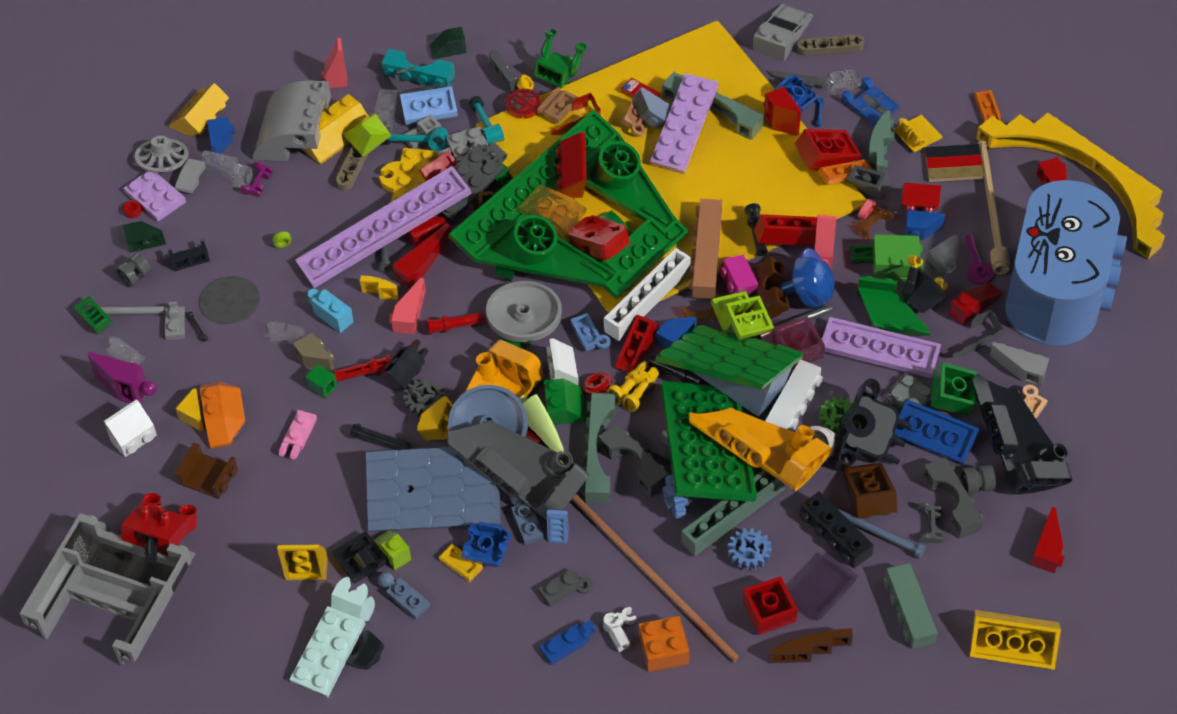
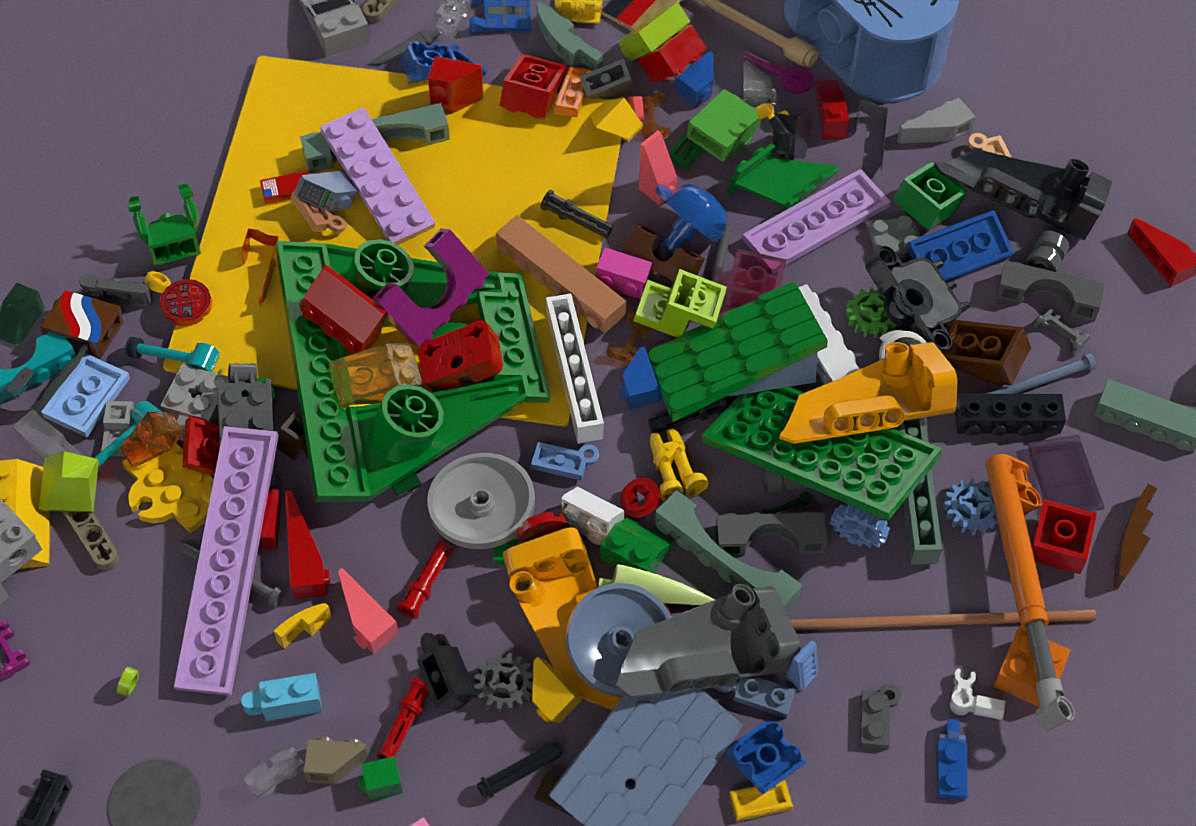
camera: 55 degrees left, 5 degrees up
medium nougat plate [537,87,578,124] -> none
red slope [615,315,660,373] -> none
red brick [754,214,817,246] -> none
none -> panel [40,290,124,359]
none -> clear orange slope [120,411,184,467]
none -> magenta arch [372,228,489,346]
none -> red tile [516,512,570,544]
none -> yellow slope [590,98,643,142]
none -> lime brick [618,2,691,61]
none -> orange piece [985,454,1075,731]

